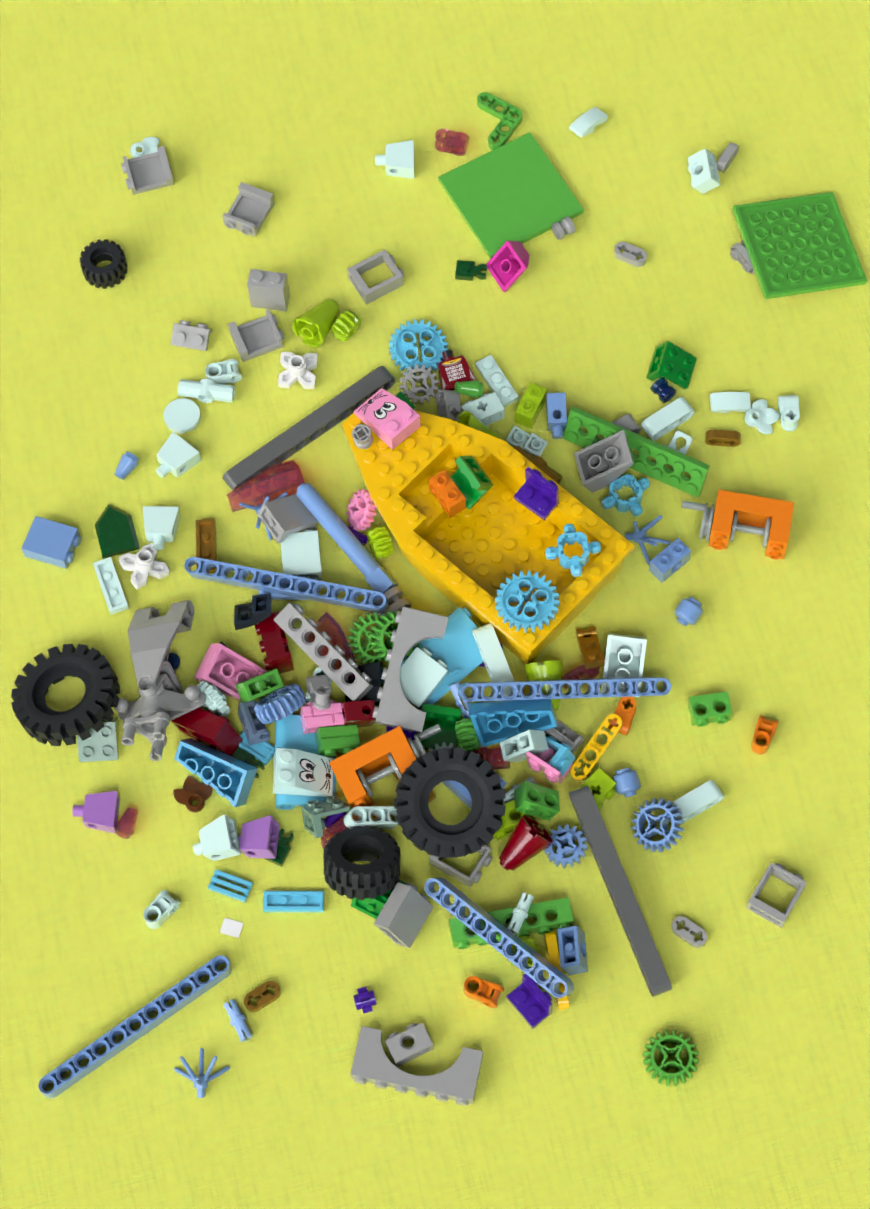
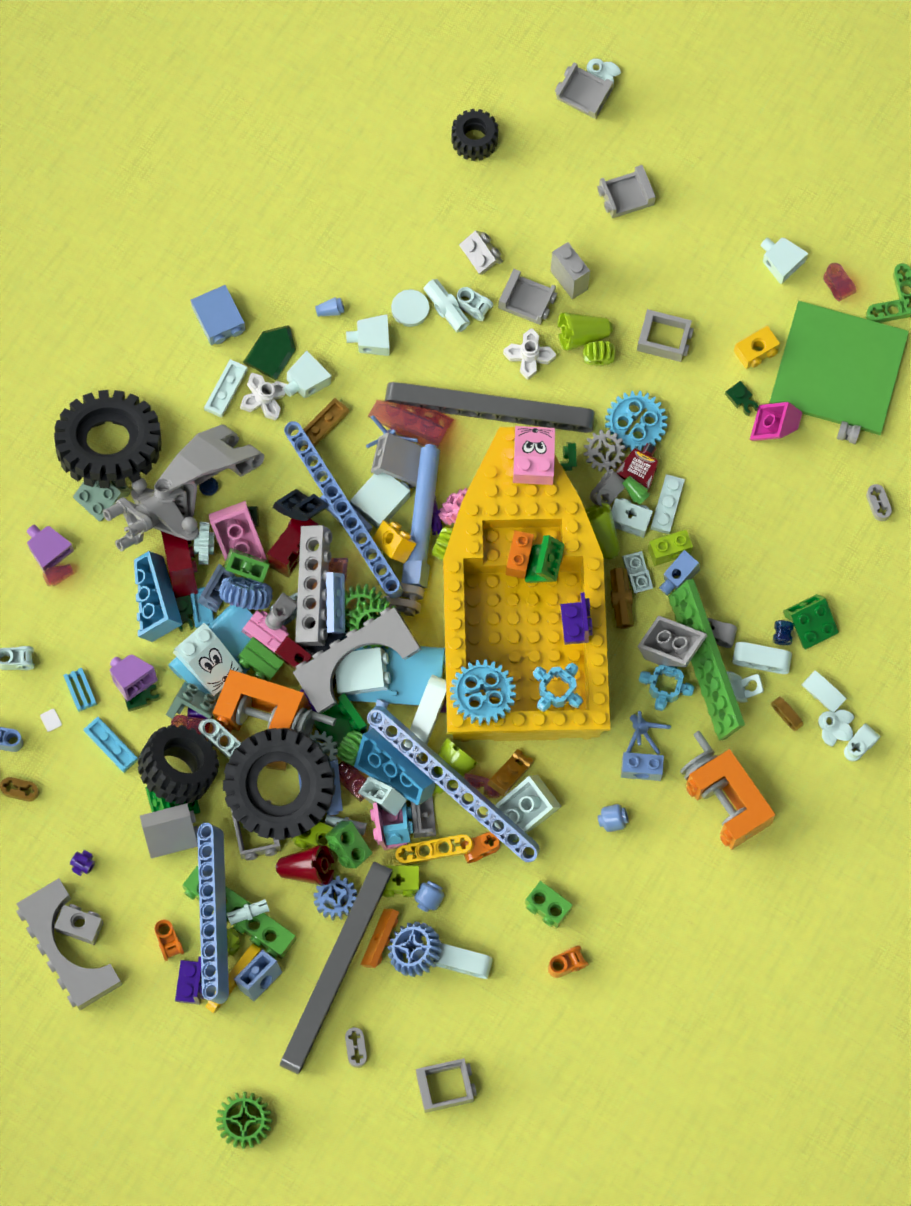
camera: 40 degrees right, 5 degrees up
reddish brown plate [173,775,213,813] -> none
light aqua torso [193,814,241,861] -> none
light grey wheel [352,424,373,449] -> none
none -> light blue plate [326,572,345,634]
none -> orange tile [360,909,399,968]
none -> yellow brick [372,520,416,563]
none -> yellow brick [734,325,780,369]

